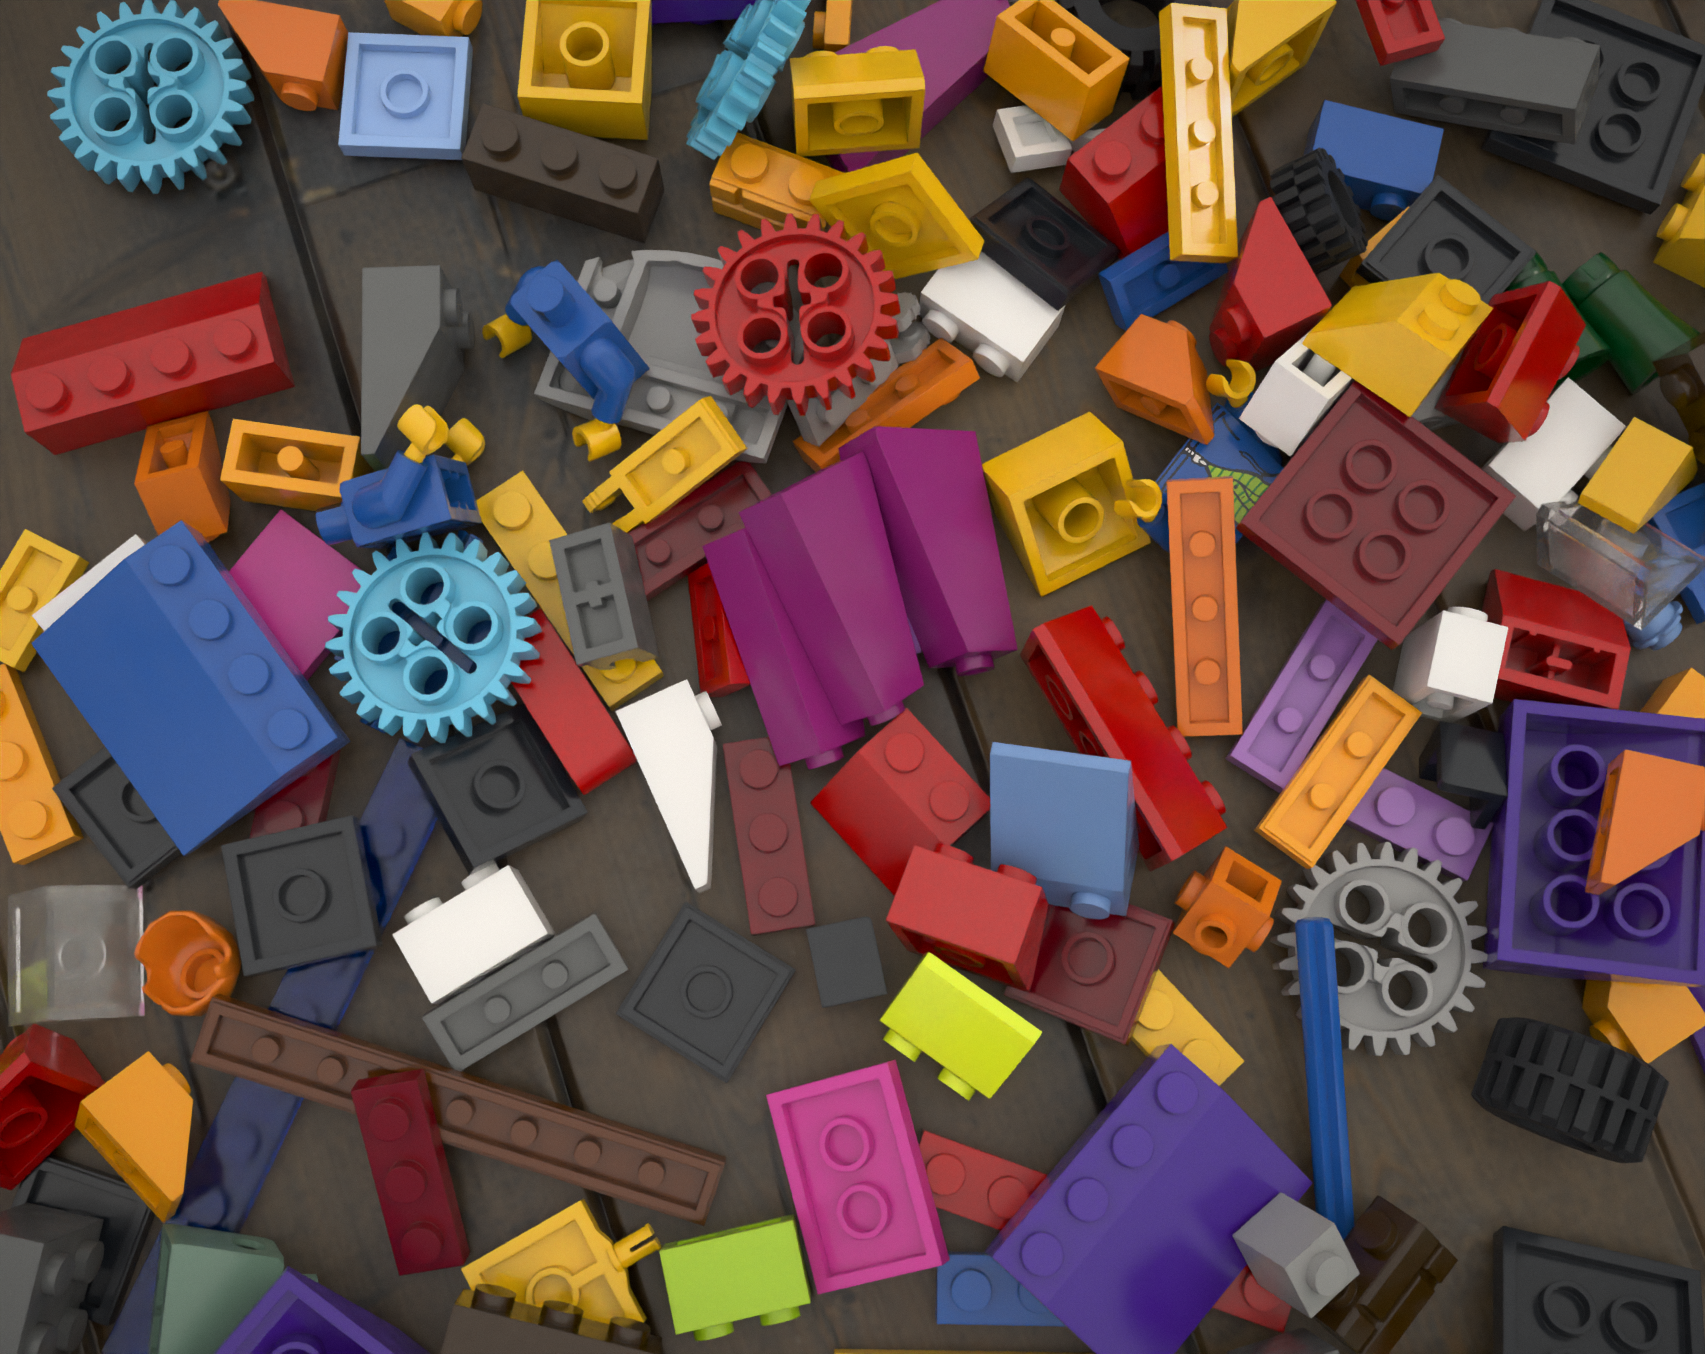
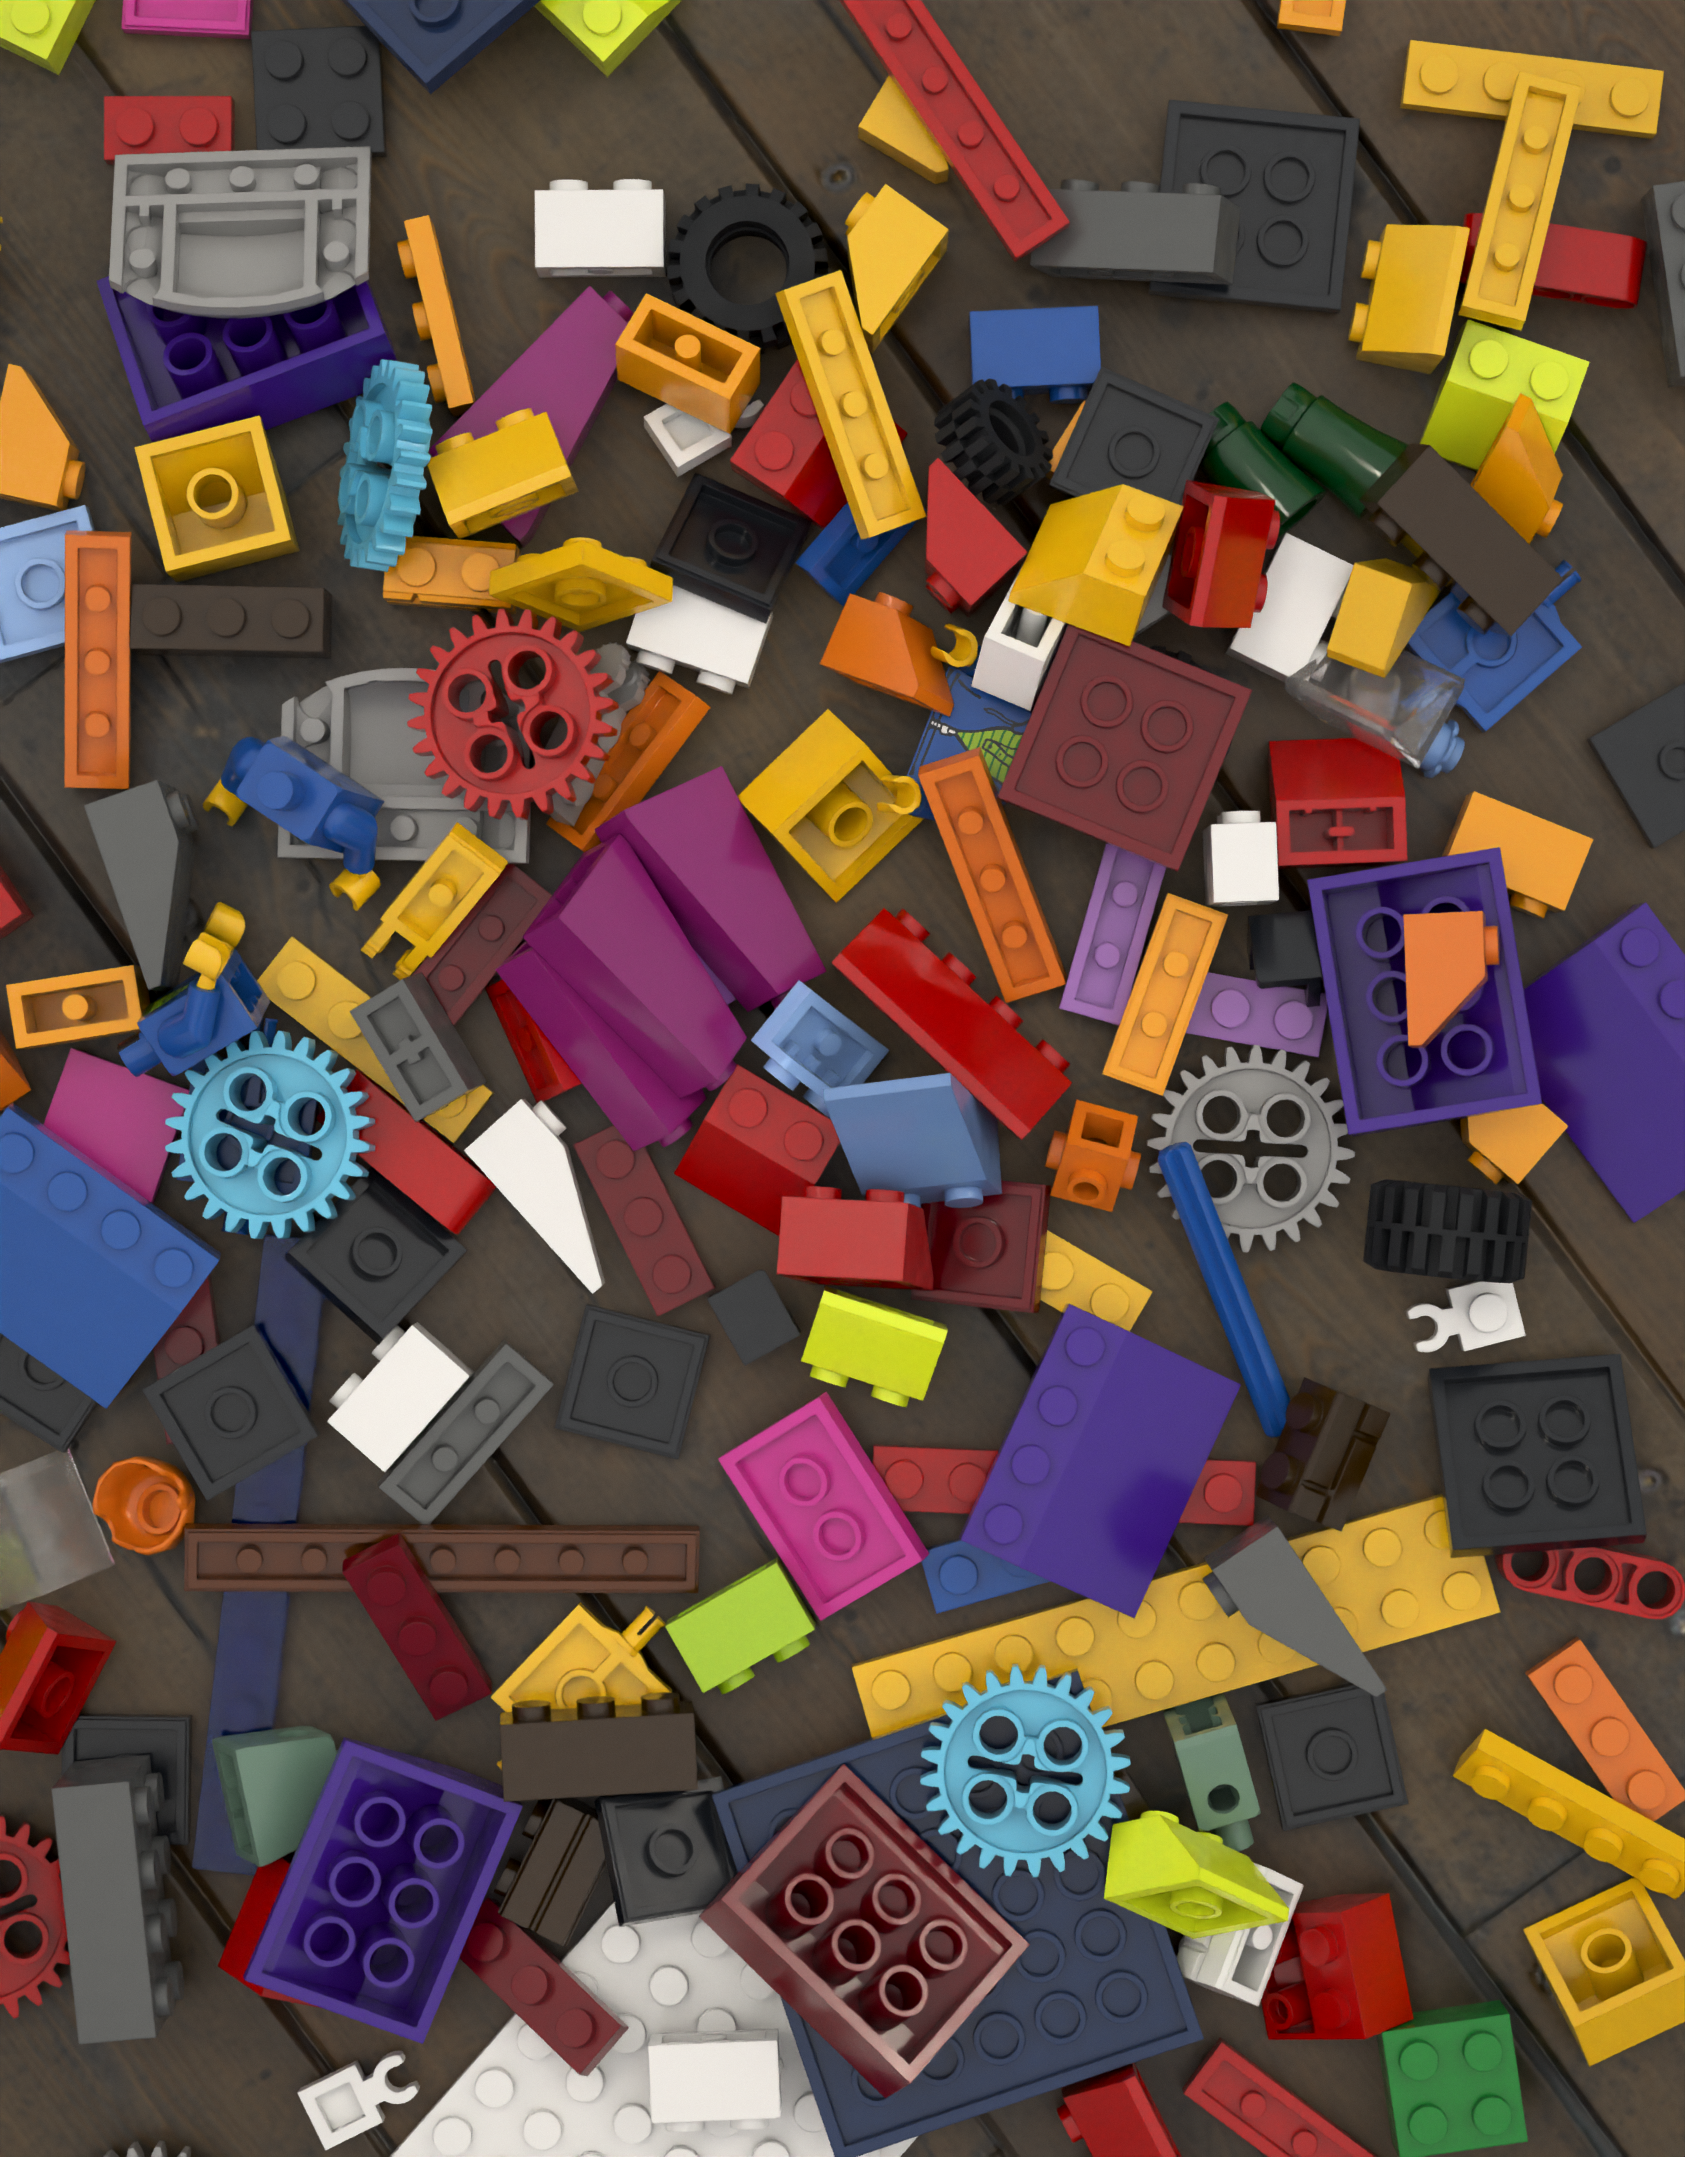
camera: 15 degrees left, 10 degrees up
light orange slope [75,1051,193,1223] -> none
light grey brick [1232,1192,1360,1319] -> none
none -> orange plate [64,530,132,789]
none -> light blue bracket [751,980,889,1119]
none -> white plate [1405,1281,1526,1352]

